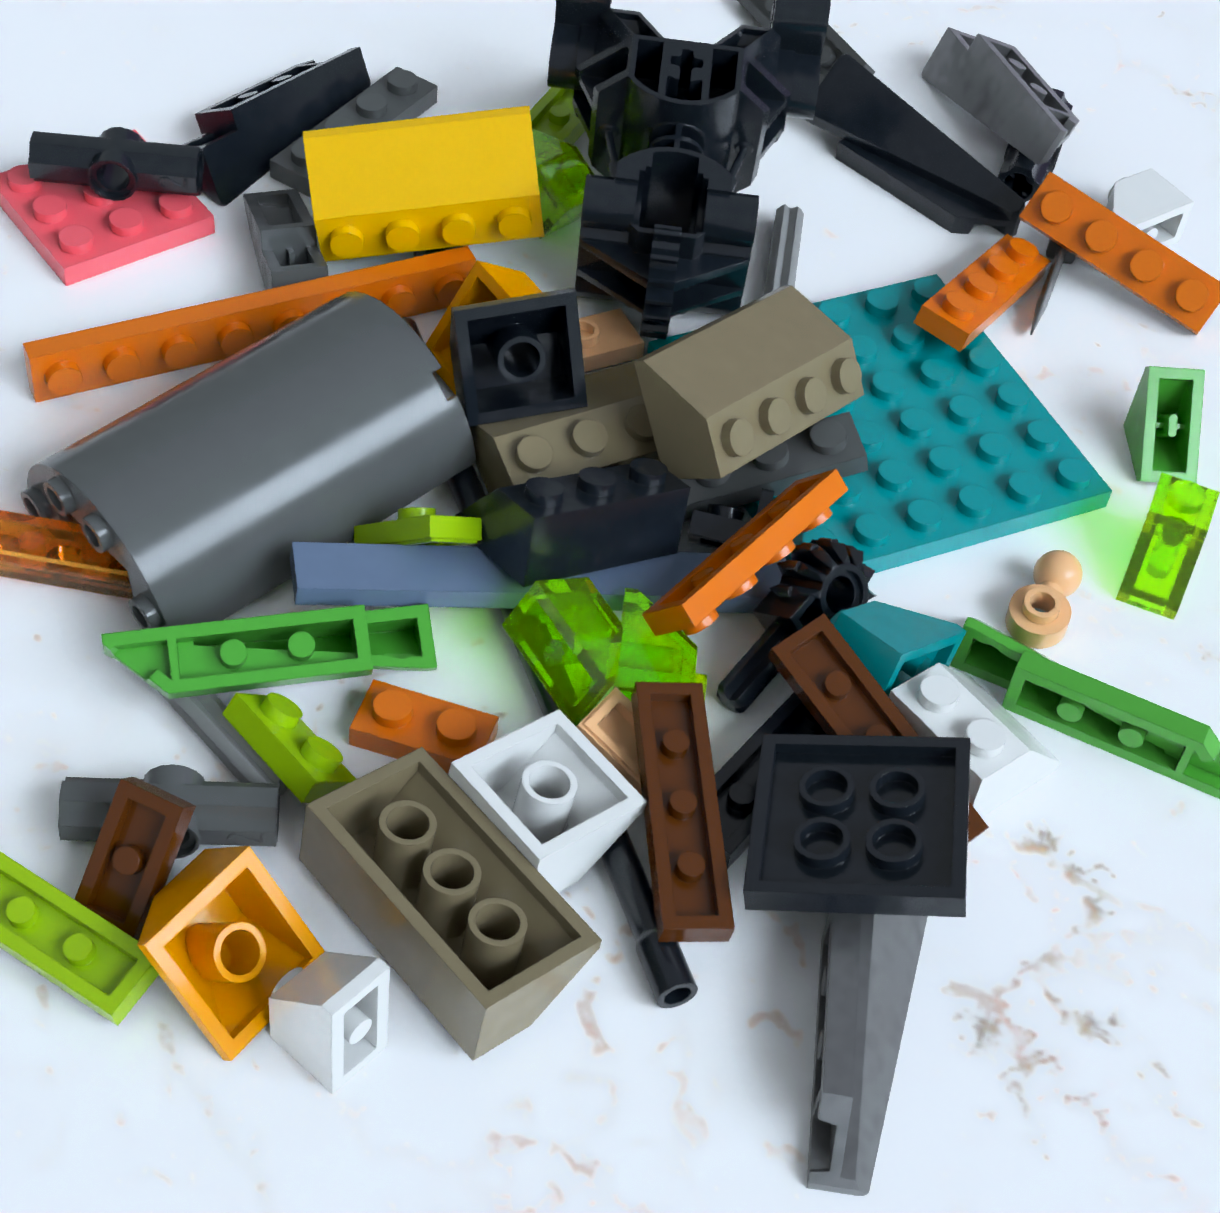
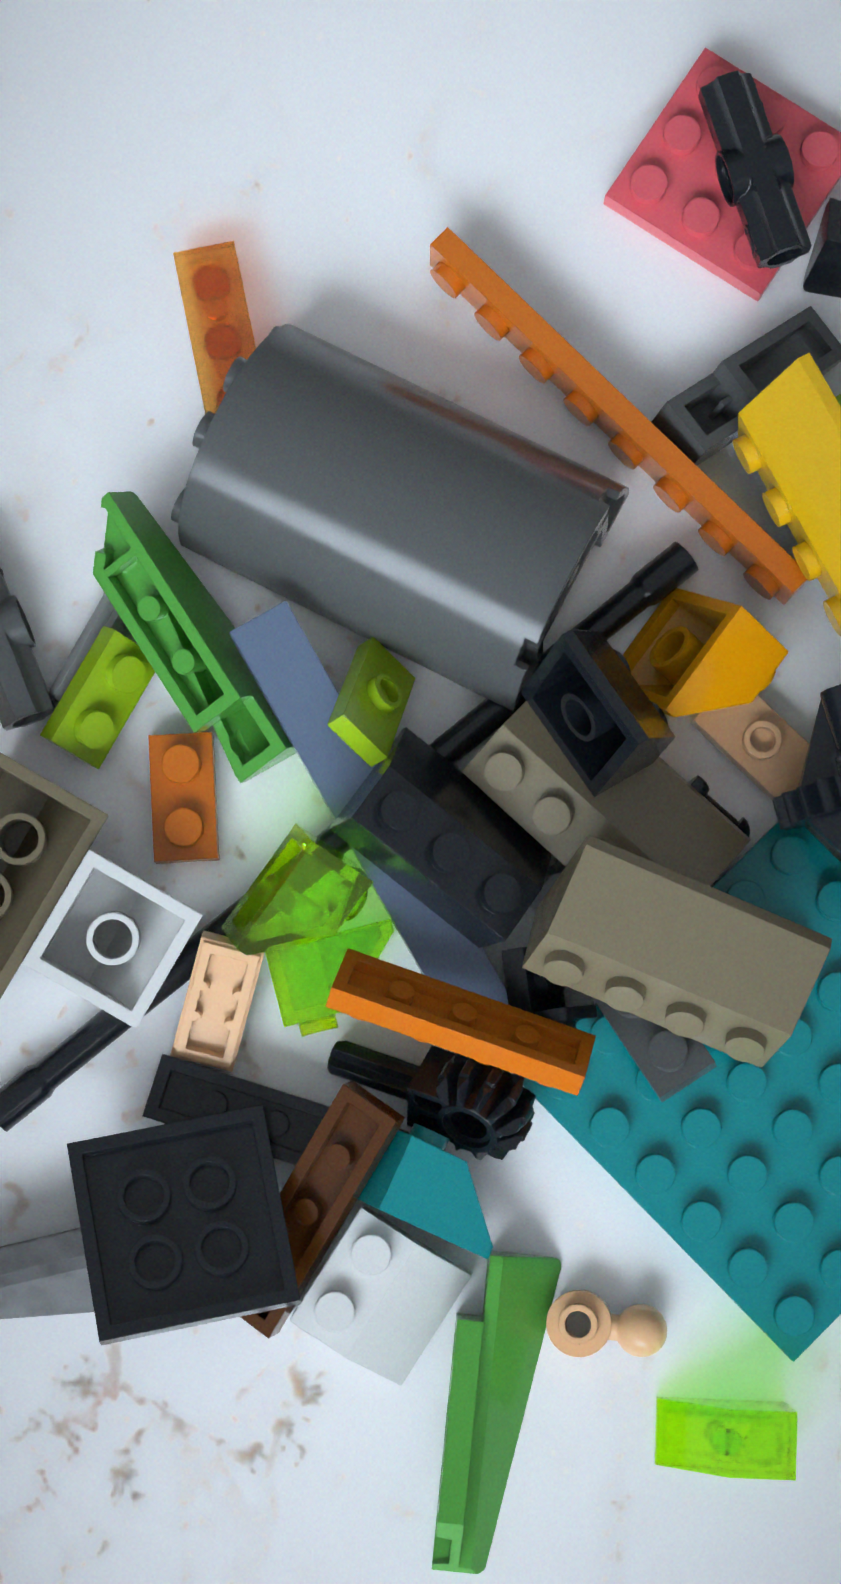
camera: 75 degrees right, 35 degrees up
reddish brown plate [631,682,735,942] -> none

